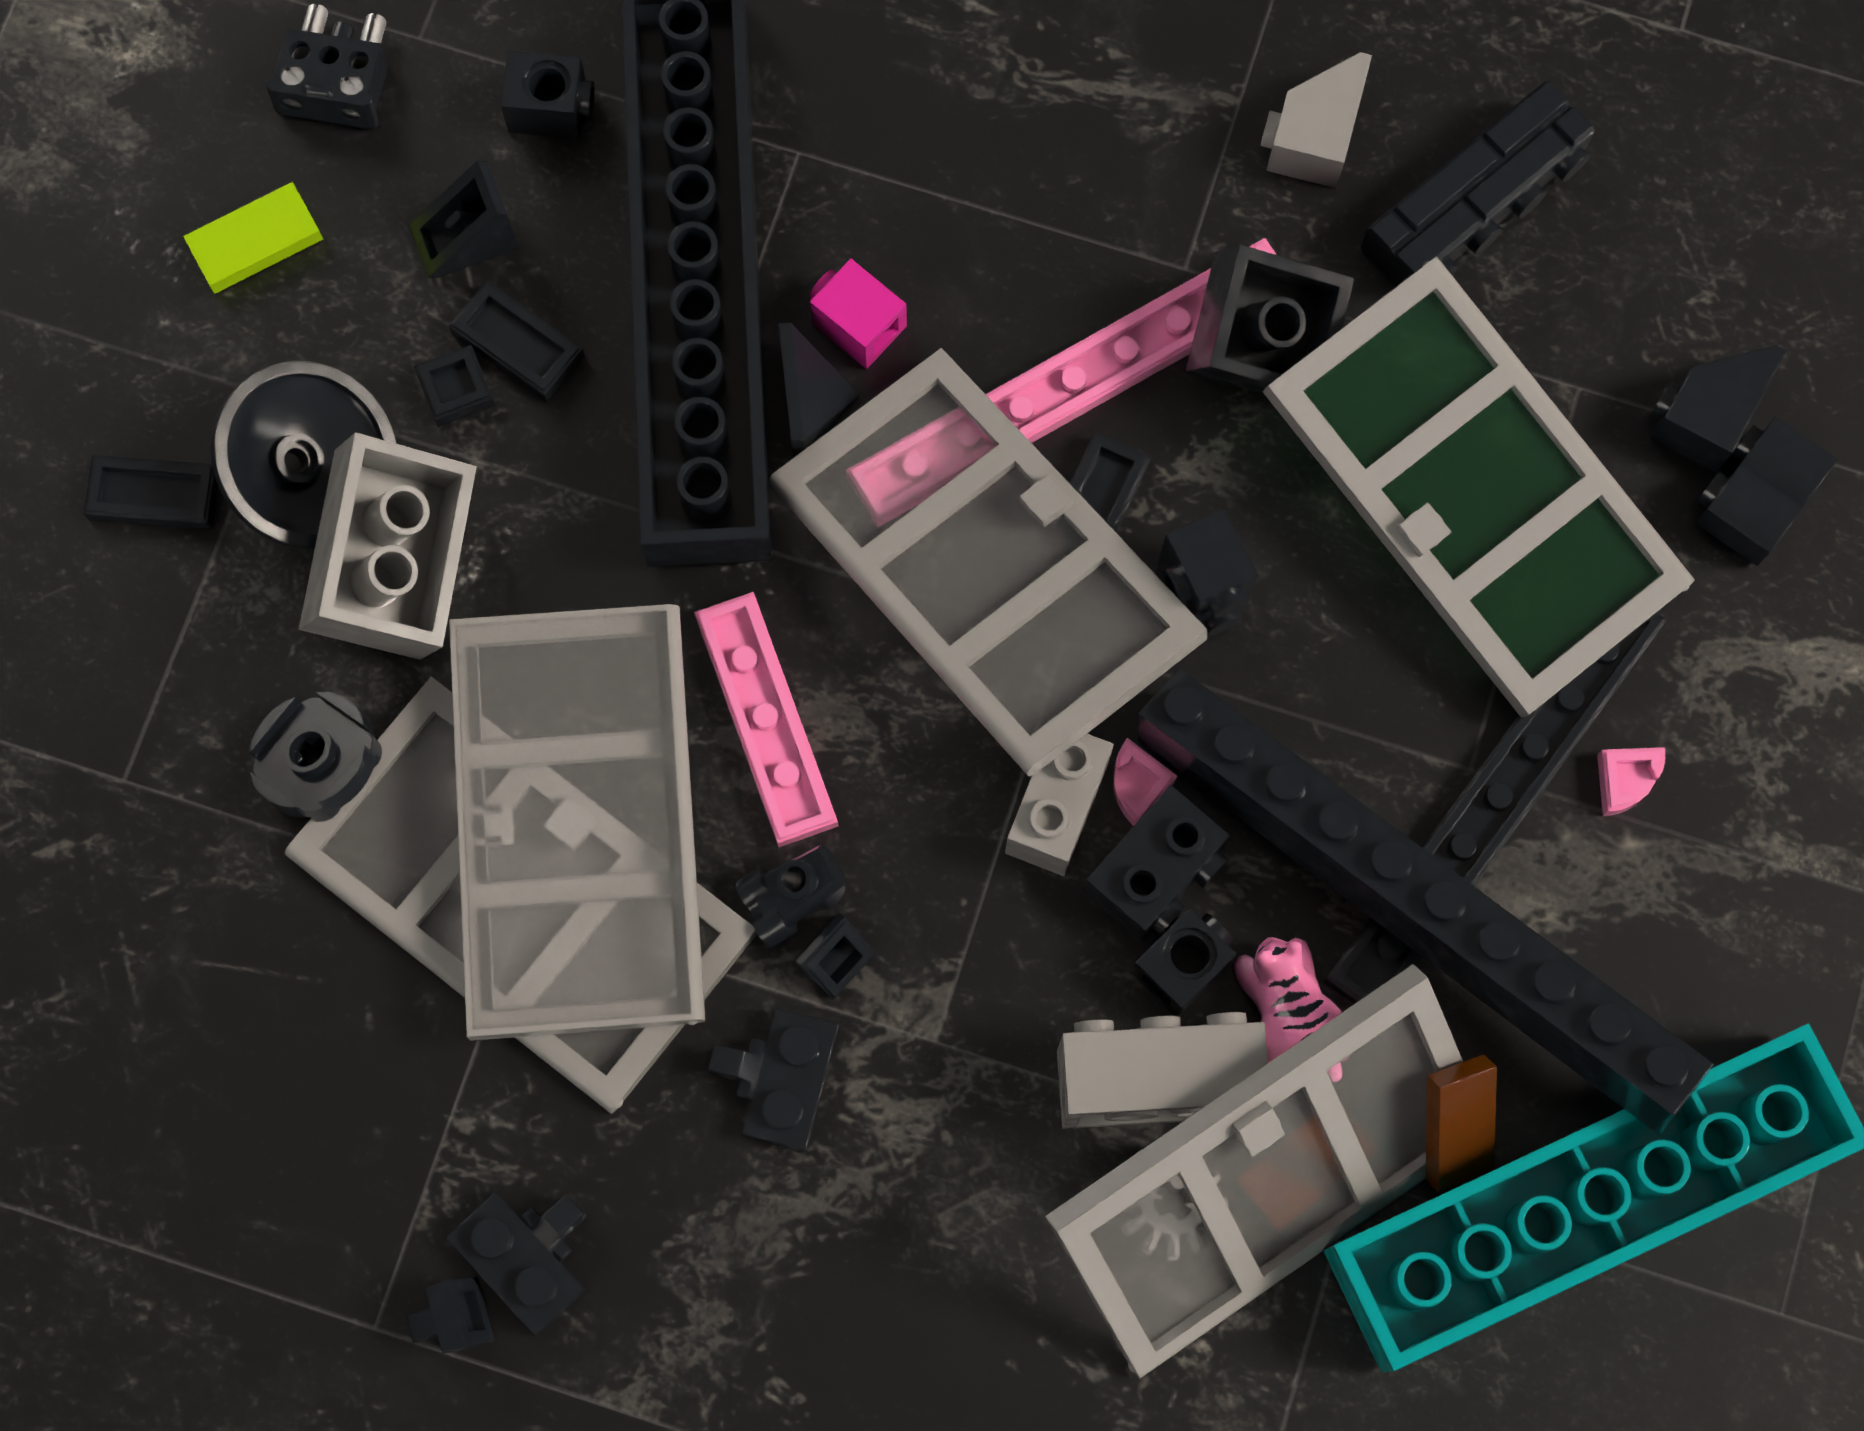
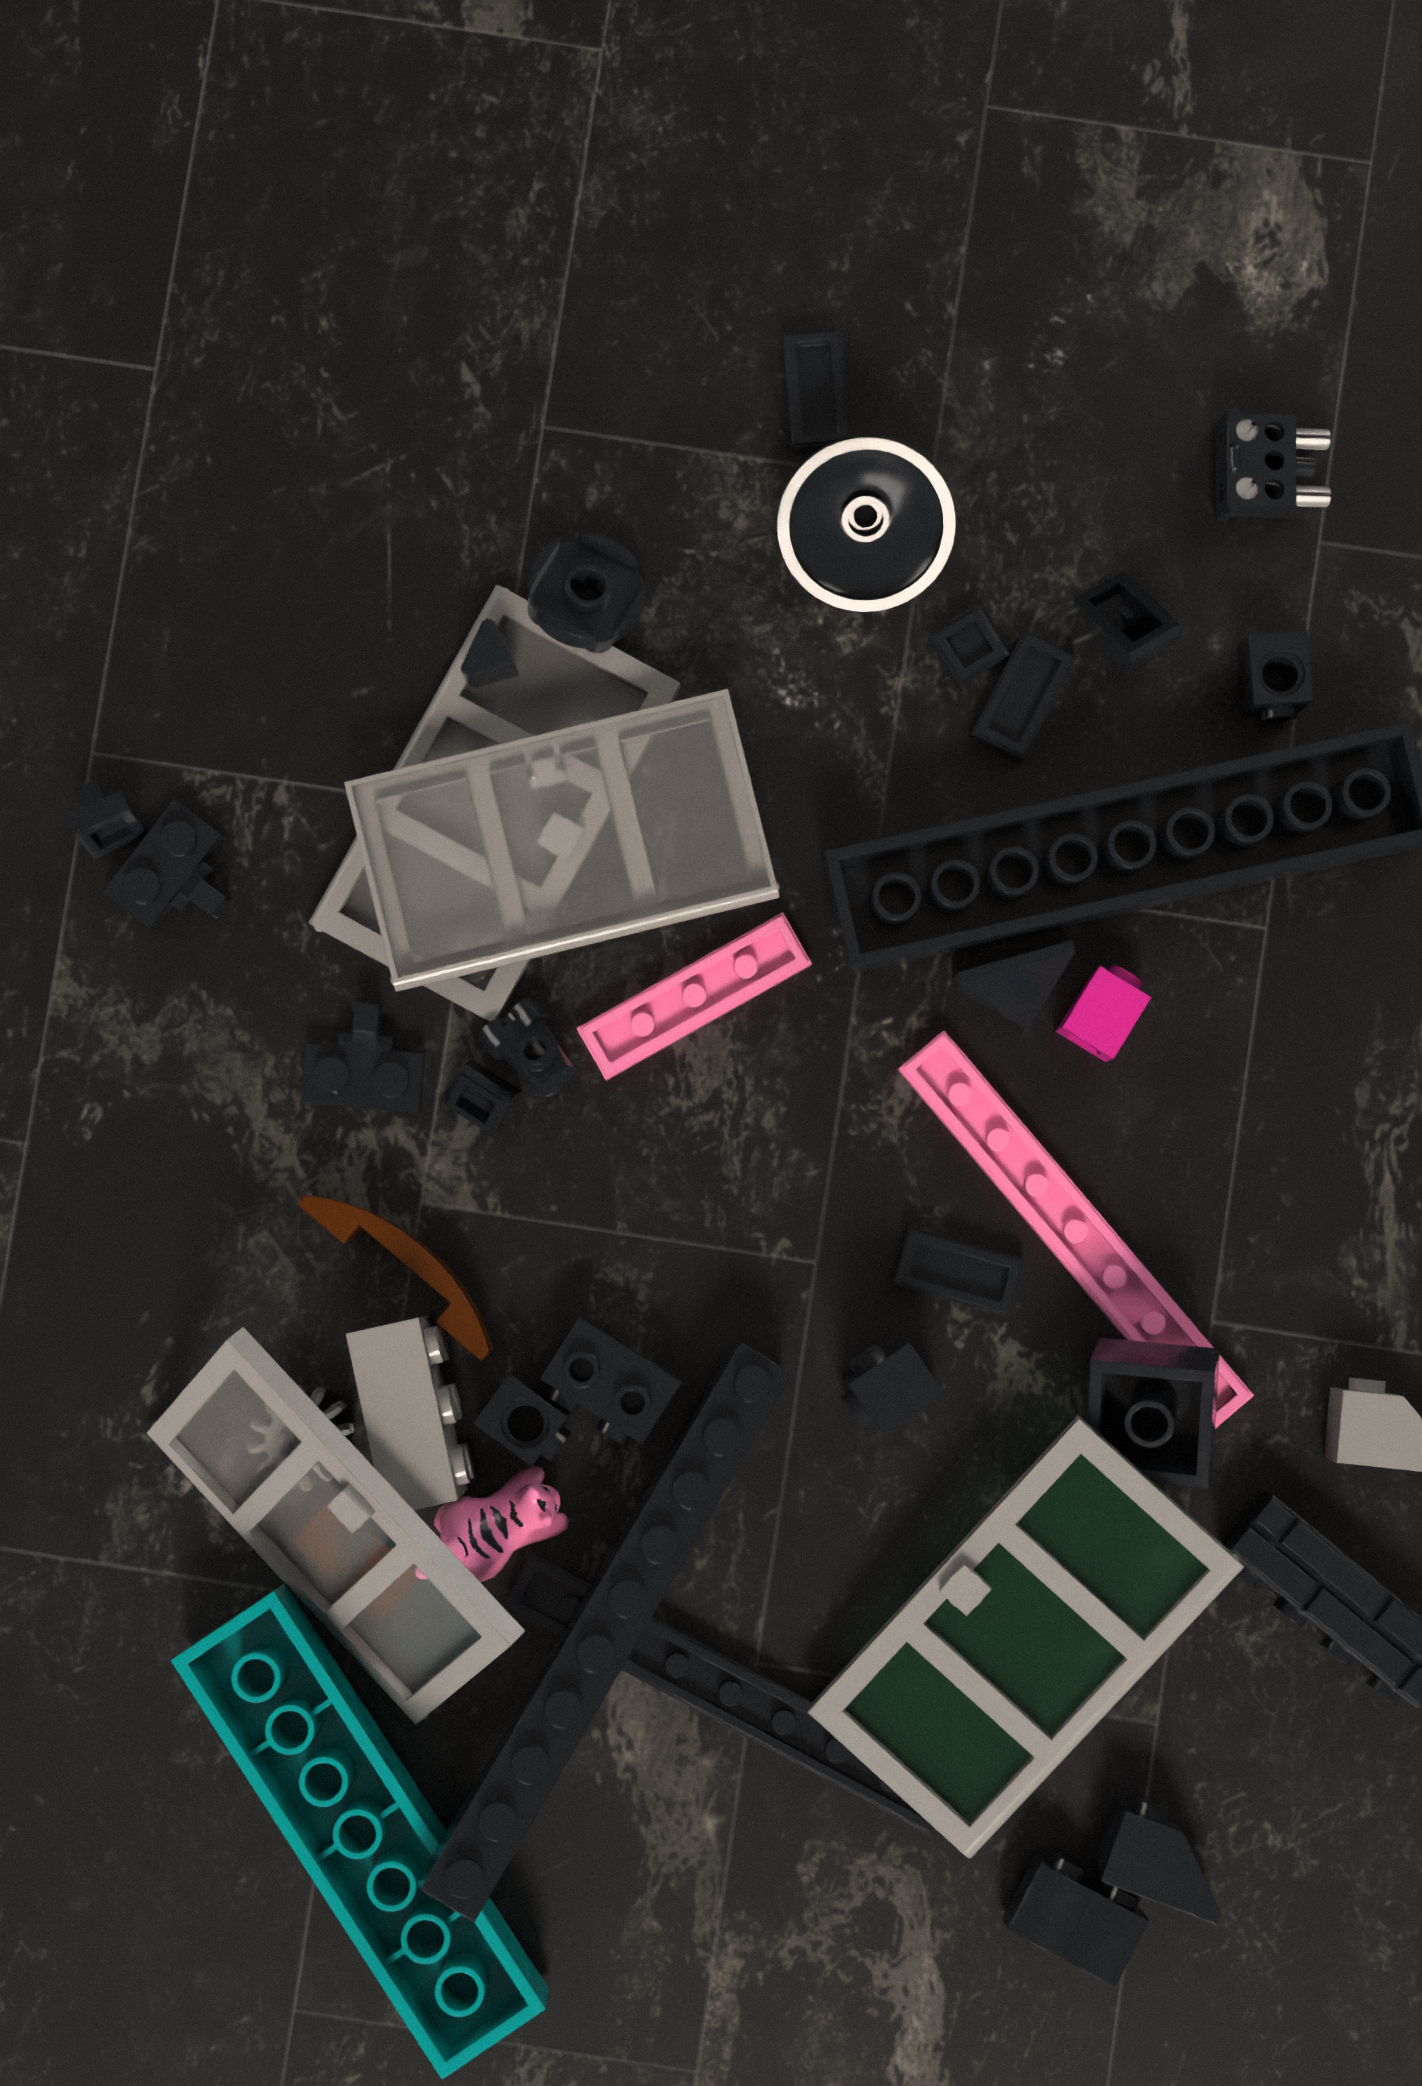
camera: 80 degrees right, 10 degrees up
lime tile [183,182,323,294] -> none
light grey brick [299,432,477,660] -> none
door [768,348,1207,776] -> none
light grey brick [1005,734,1114,876] -> none
bright pink tile [1113,738,1178,826] -> none
reddish brown tile [1425,1054,1497,1192] -> none
bright pink tile [1597,747,1665,816] -> none
none -> reddish brown slope [297,1195,494,1361]
none -> black slope [460,618,520,688]

